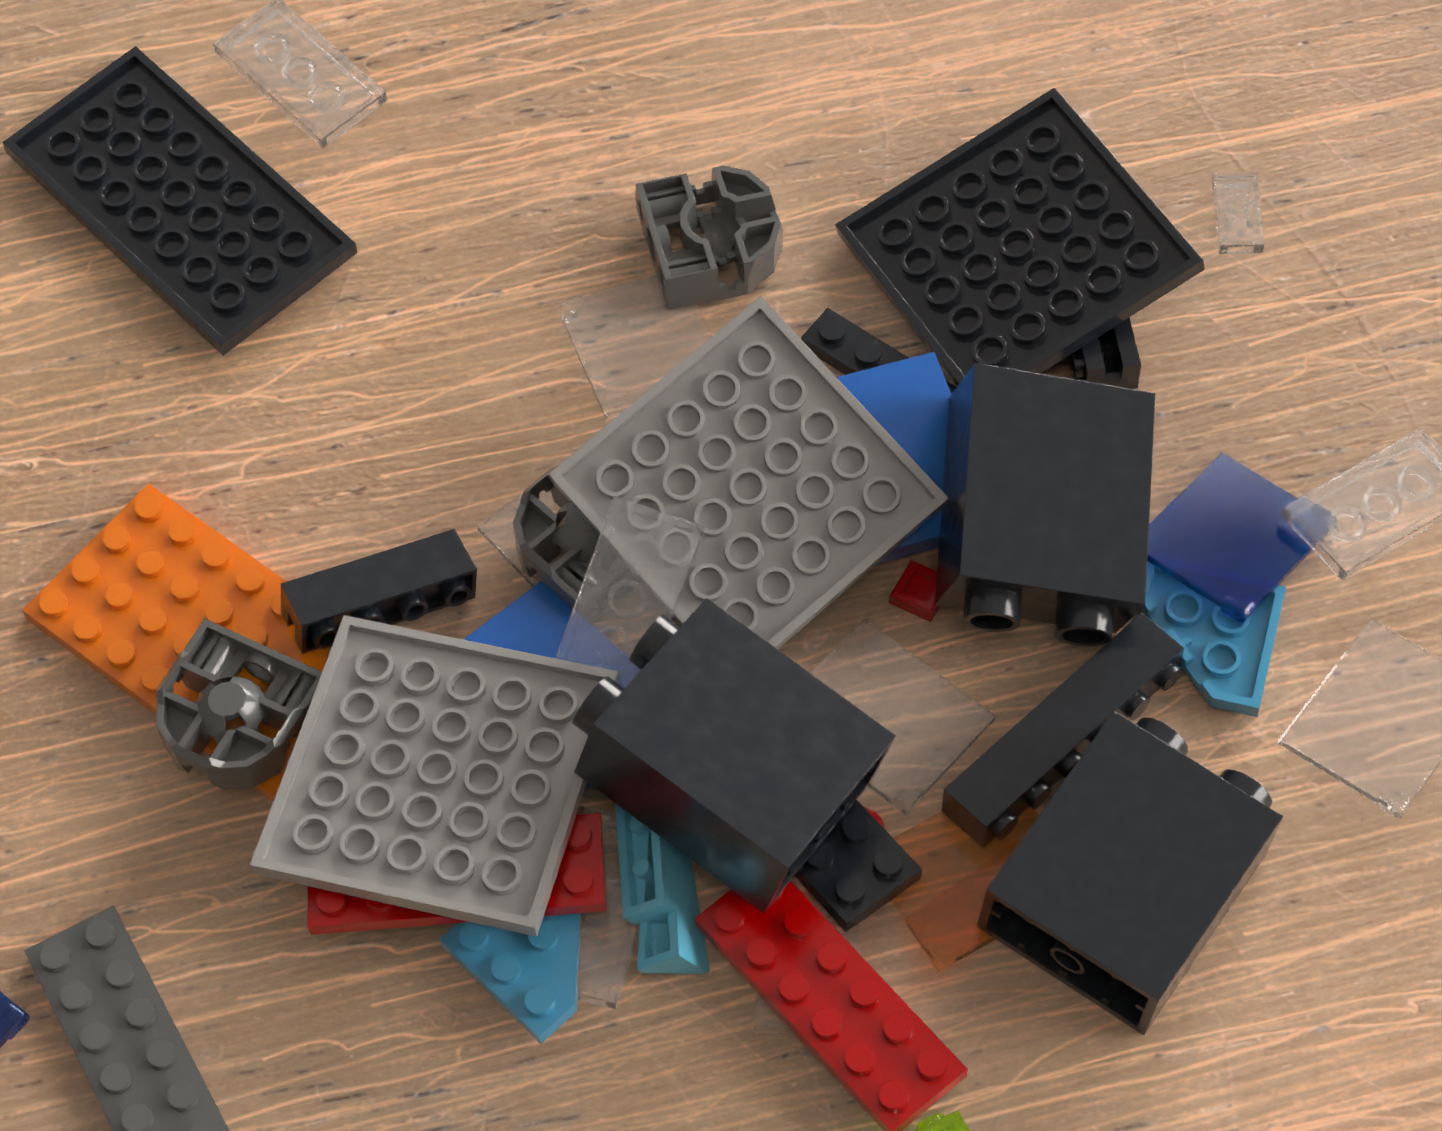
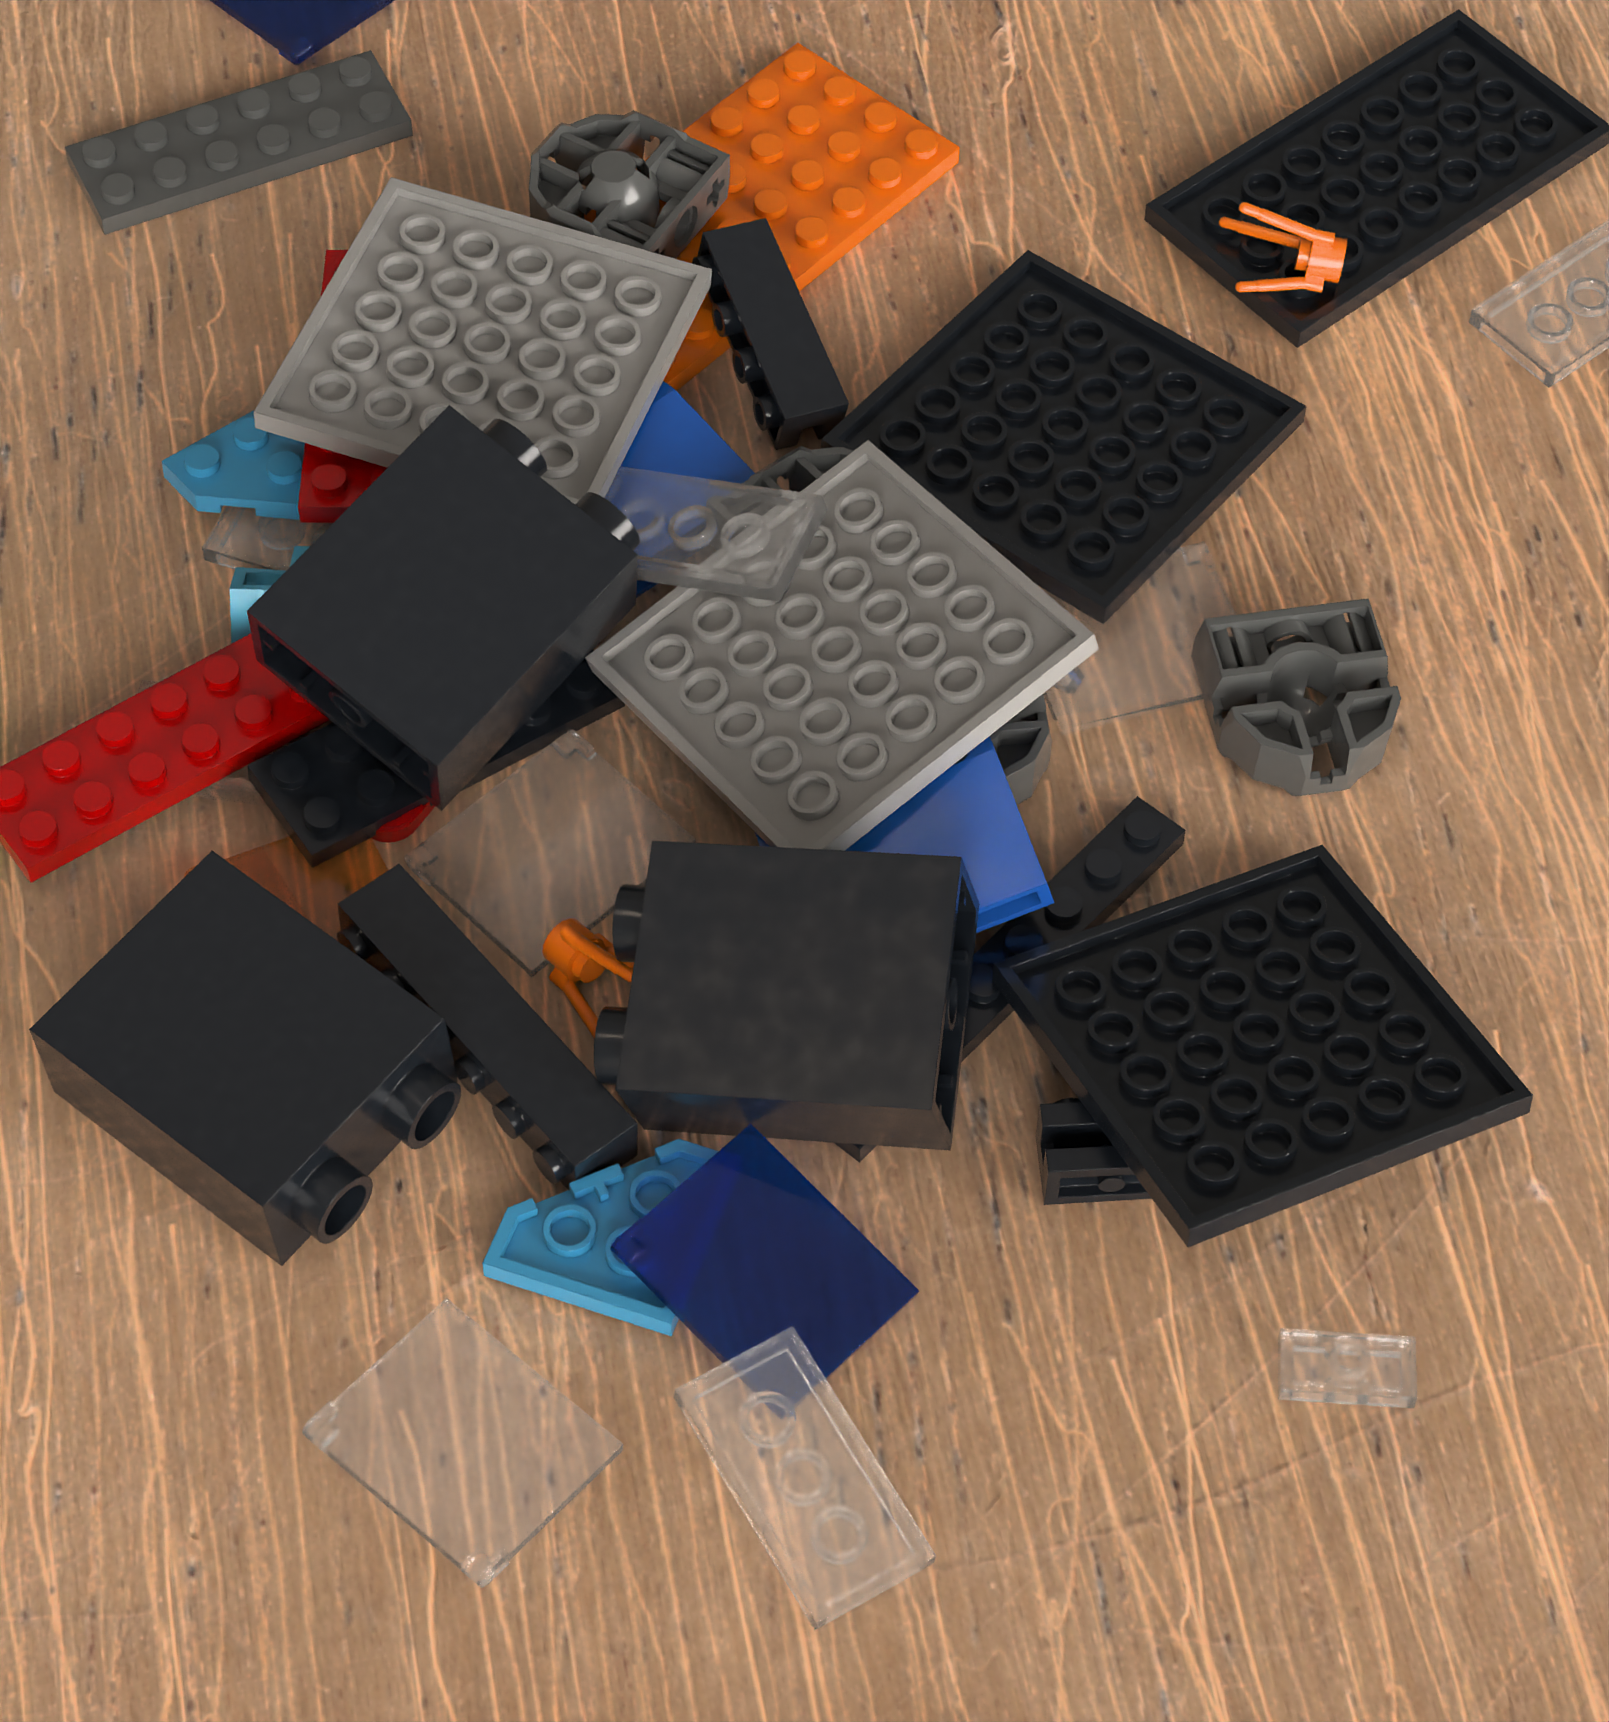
camera: 90 degrees right, 5 degrees down
none -> orange plant [542,918,634,1039]
none -> black plate [821,250,1306,624]
none -> orange plant [1219,202,1347,293]

